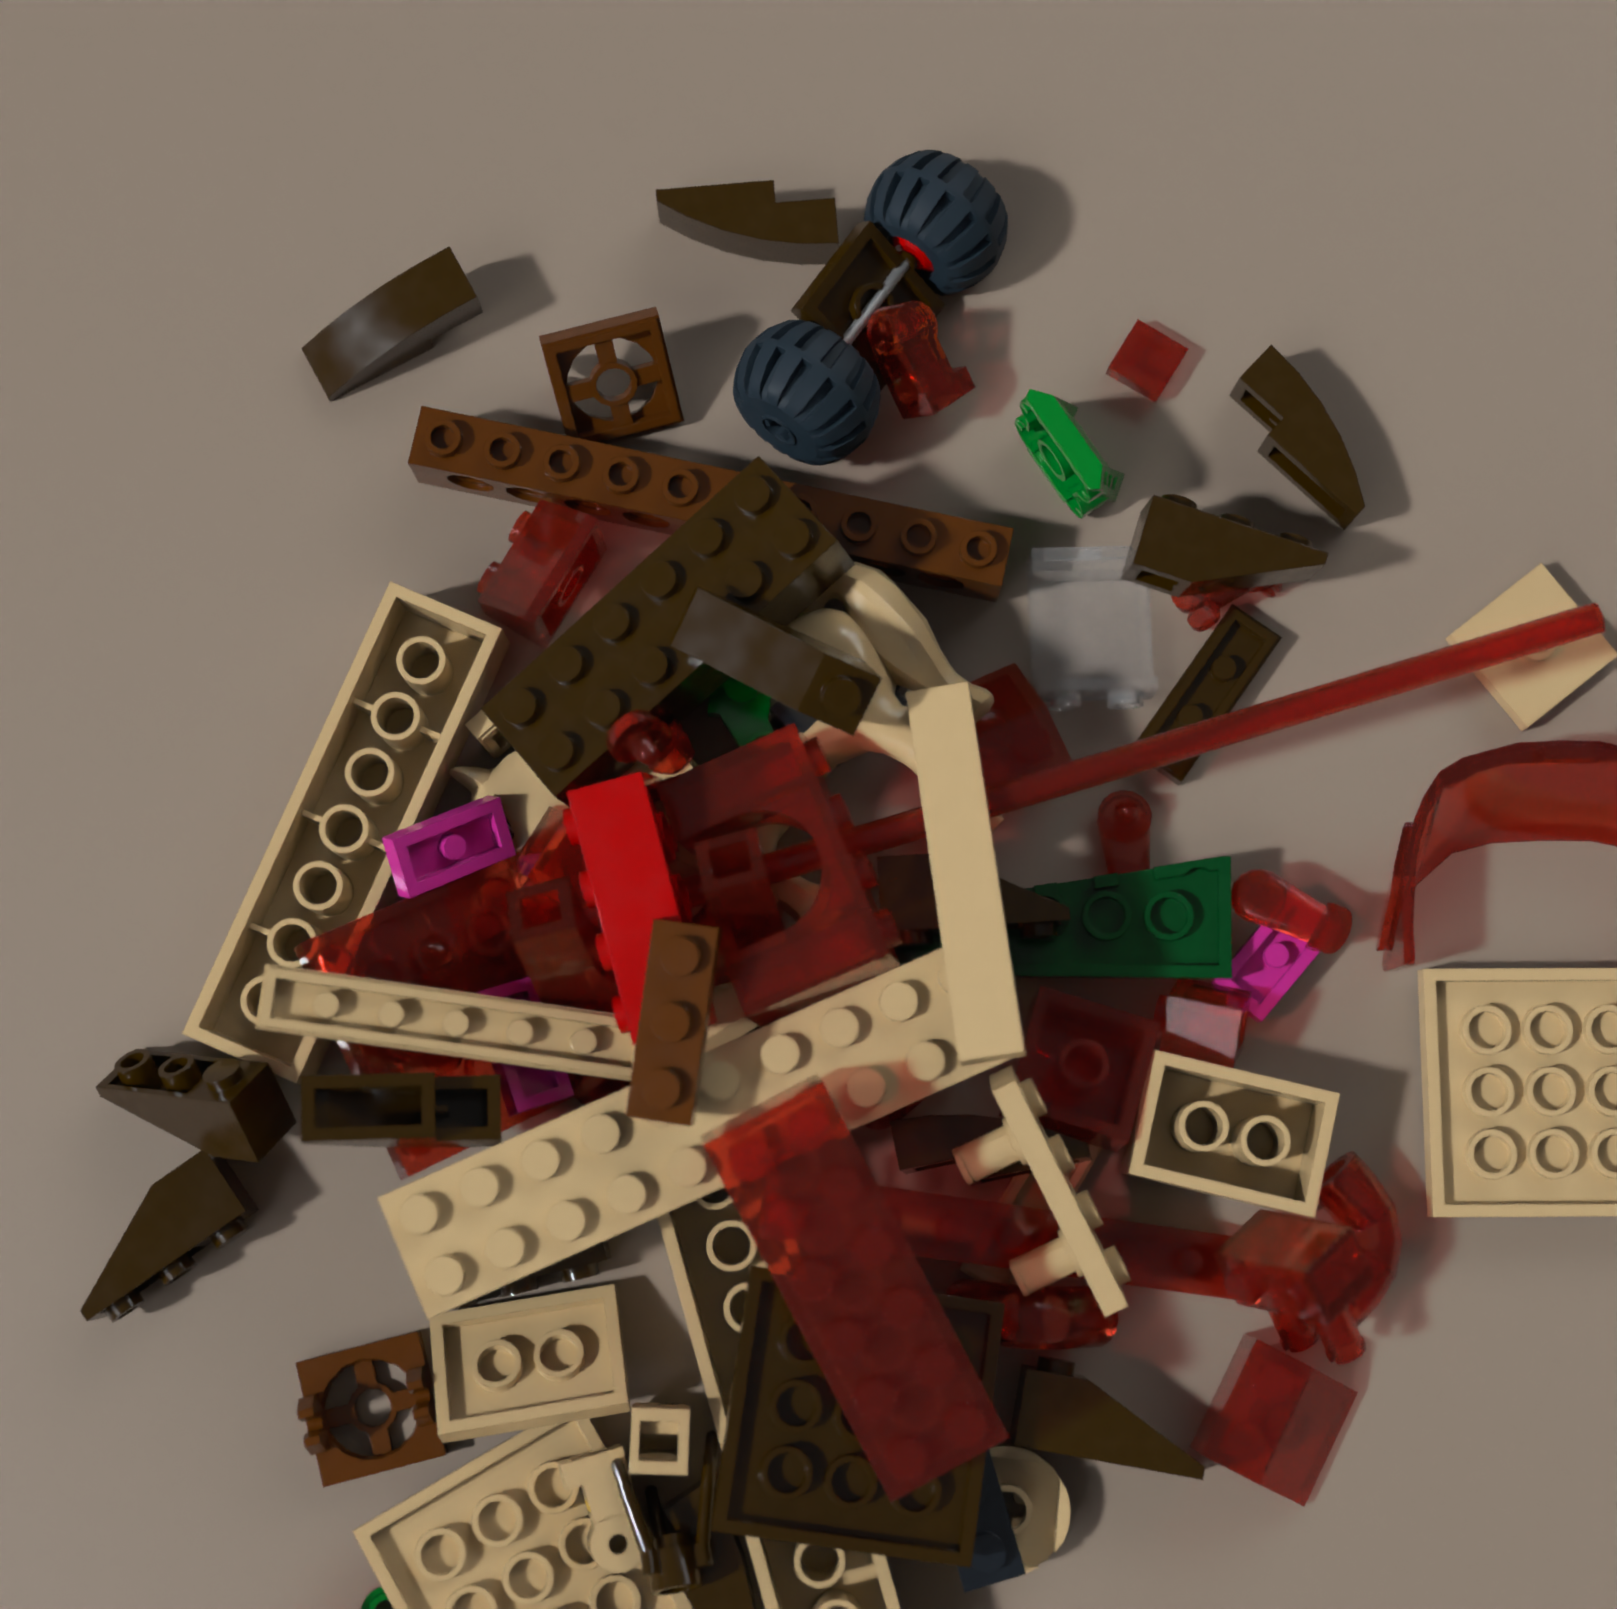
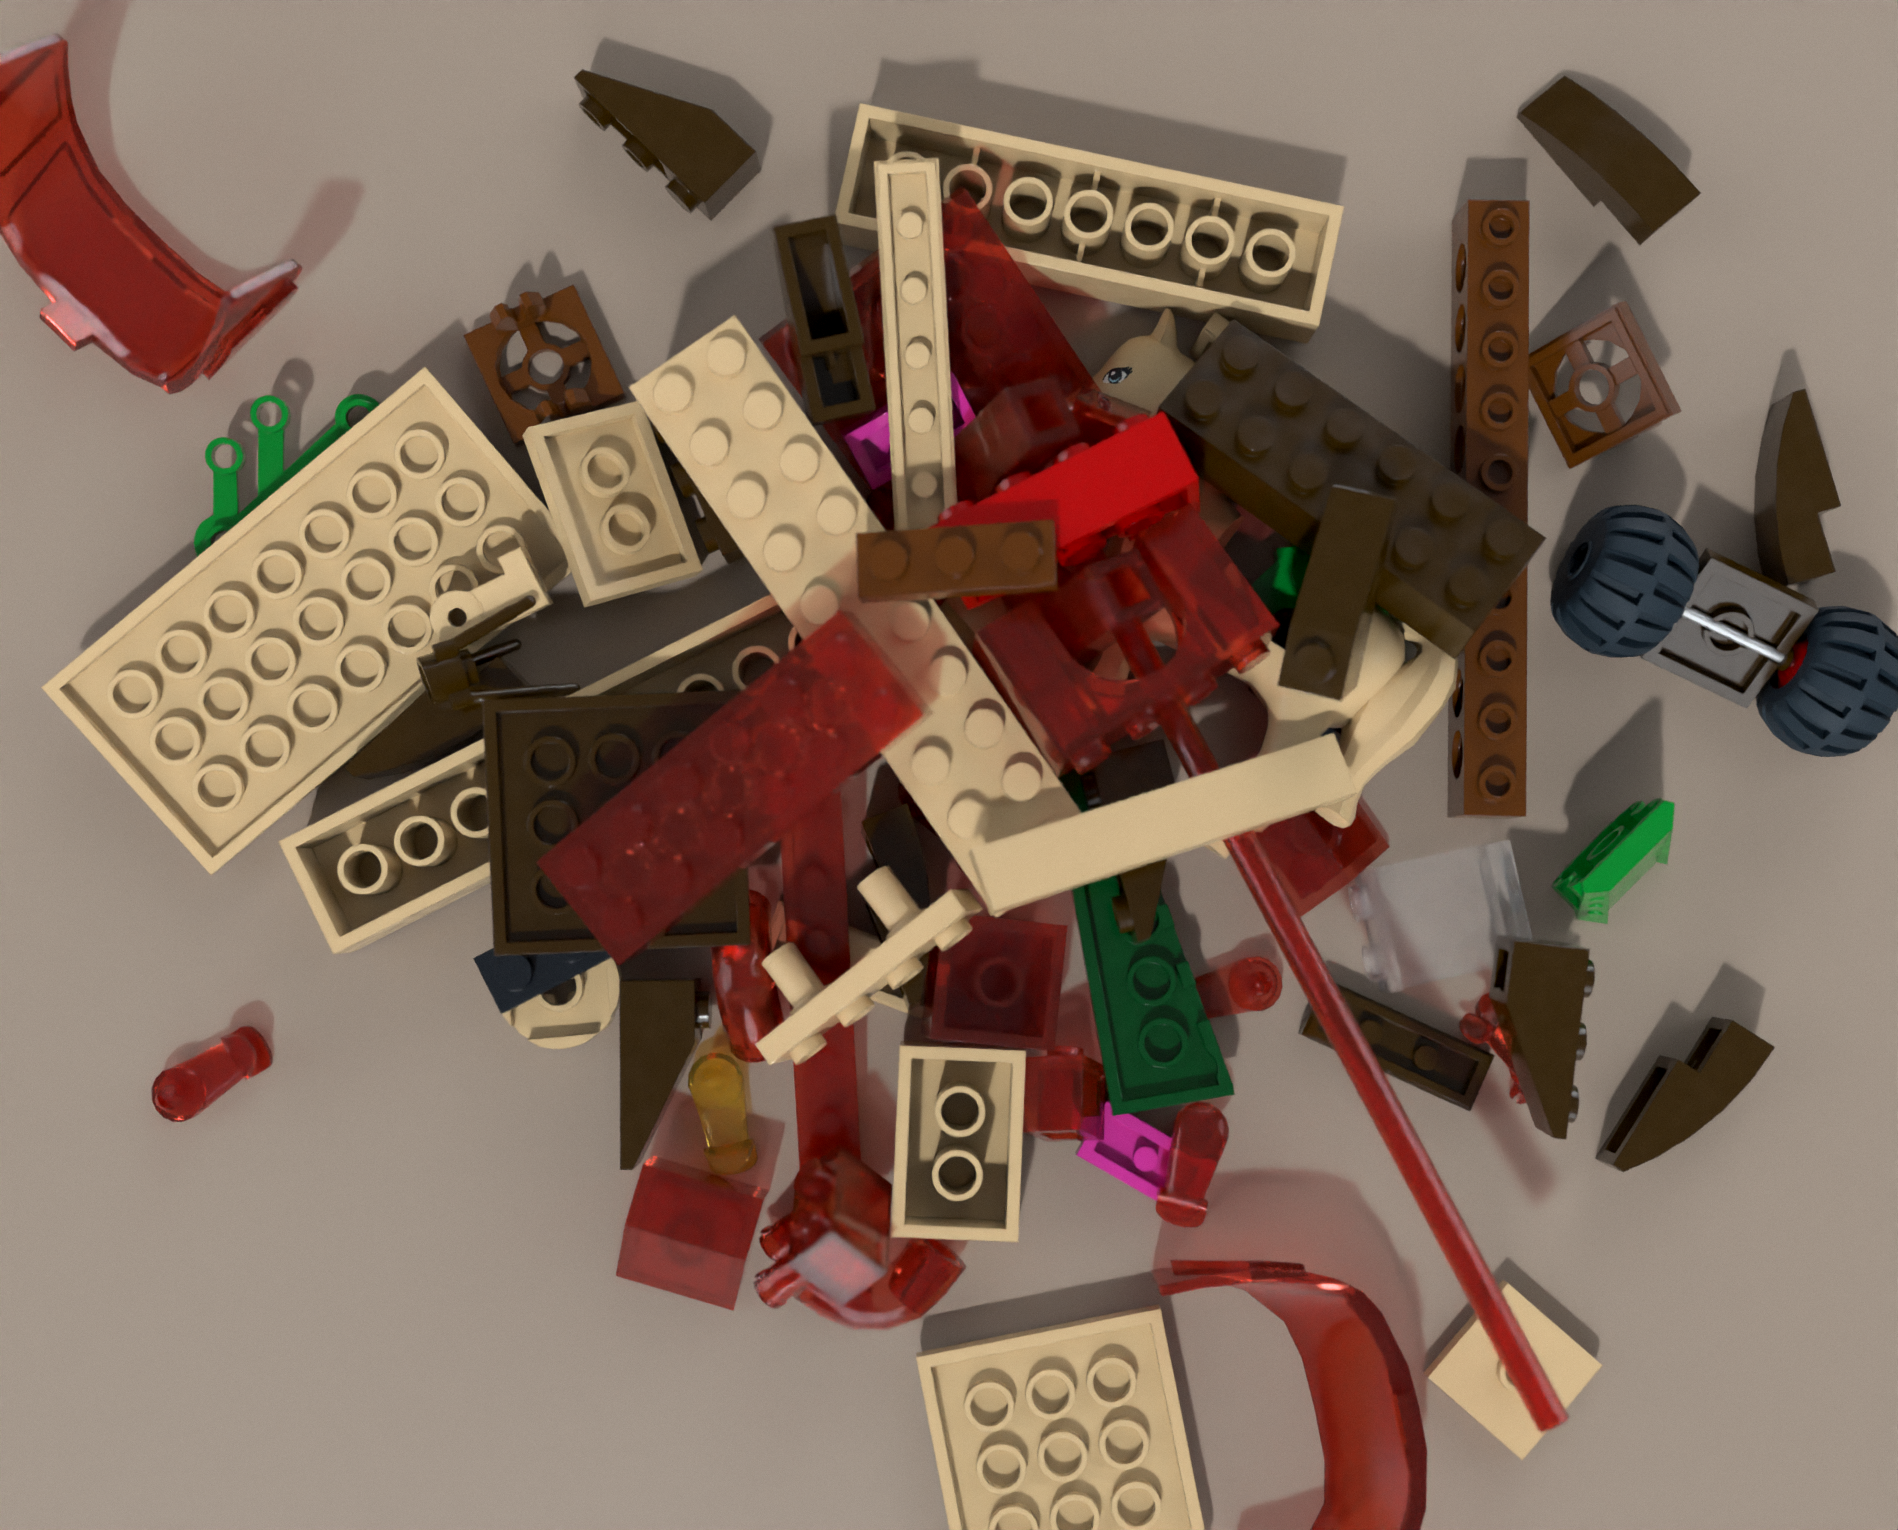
camera: 80 degrees right, 5 degrees up
dark brown slope [96,1049,297,1163] -> none
dark pink plate [381,795,516,898] -> none
clear red slope [477,499,607,649] -> none
clear red piece [606,709,695,775] -> none
tan leg [629,1402,690,1475] -> none
clear red leg [867,300,976,419] -> none
clear red tile [1106,319,1188,403] -> none
none -> clear yellow piece [688,1053,758,1176]

